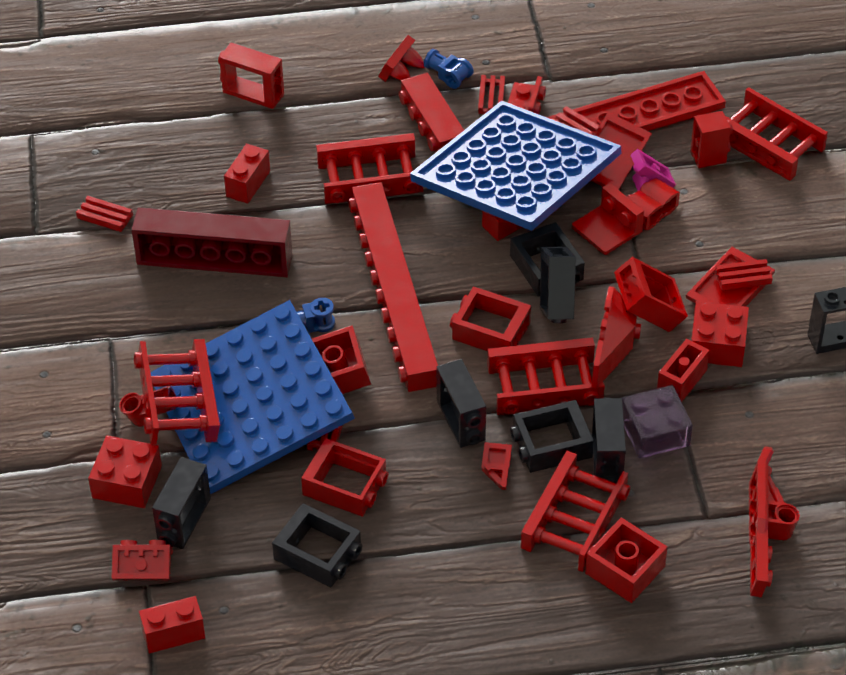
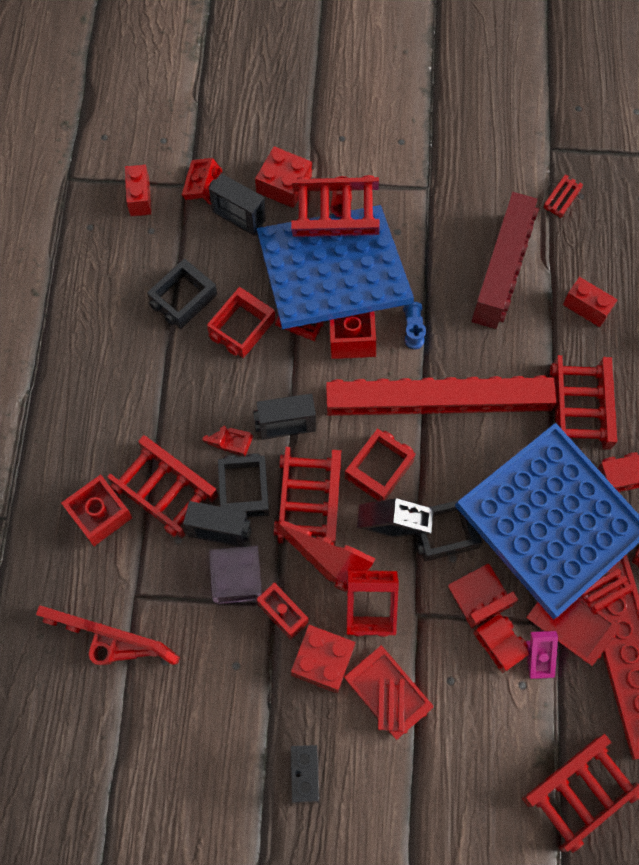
camera: 100 degrees right, 20 degrees up
red brick [690,111,733,168] -> none

